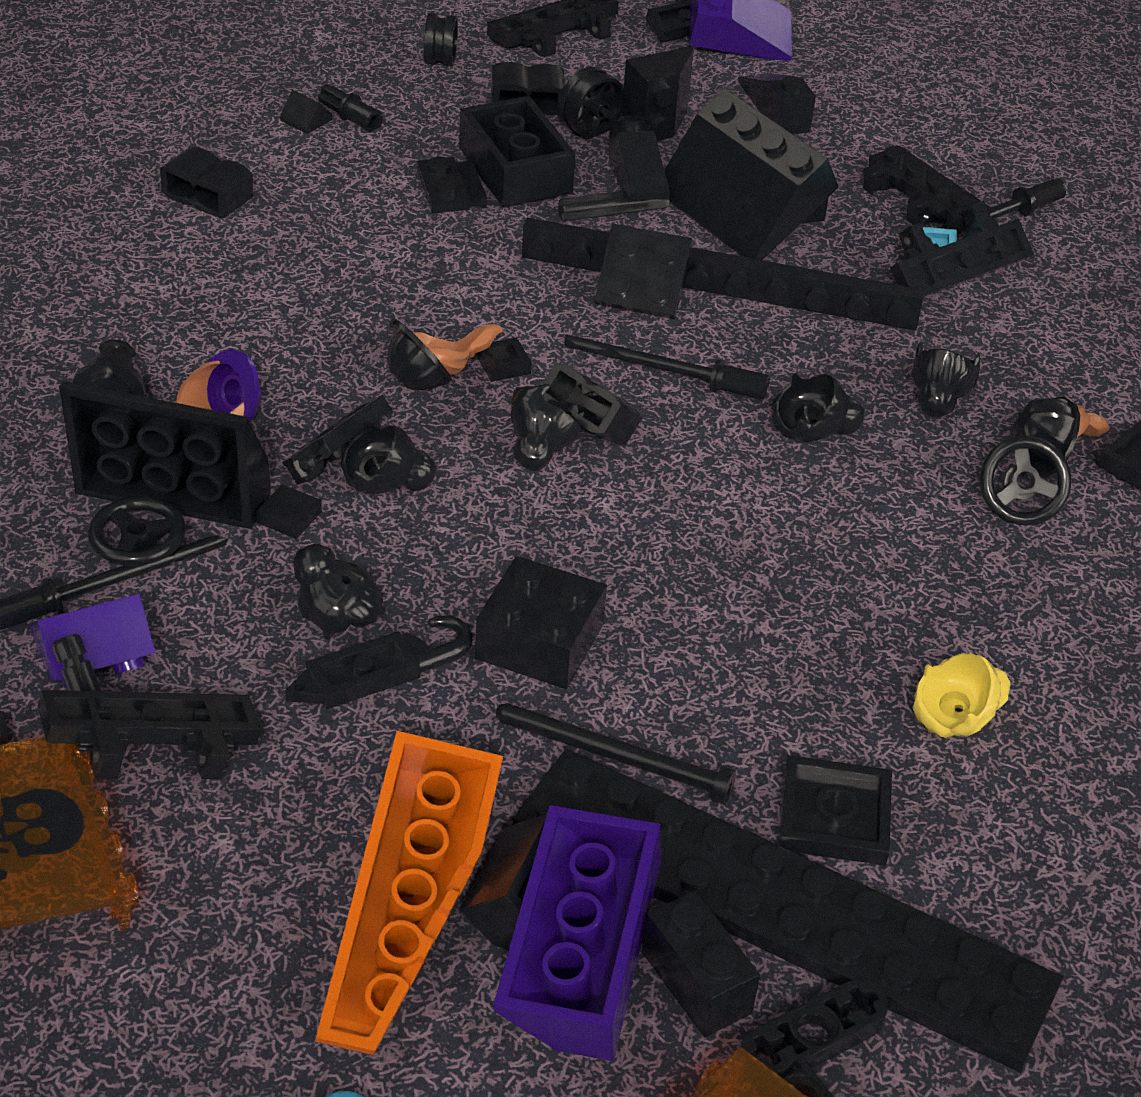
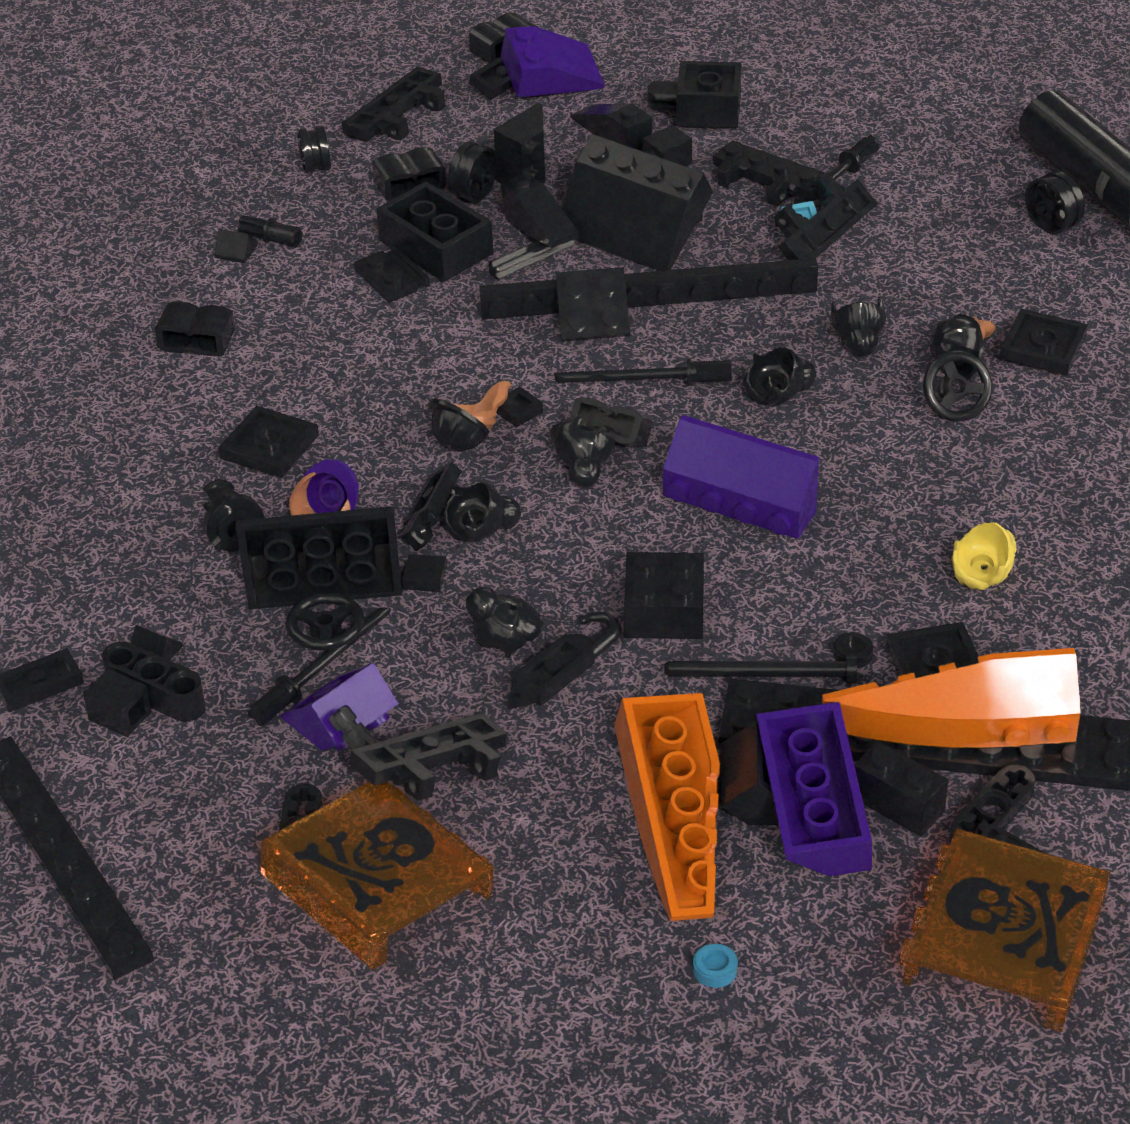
camera: 15 degrees left, 0 degrees up
none -> black plate [218,405,319,478]
none -> black brick [643,125,692,166]
none -> black brick [647,61,742,128]
none -> dark purple slope [663,415,819,539]
none -> orange wedge [822,648,1080,748]
none -> black tile [833,632,873,669]

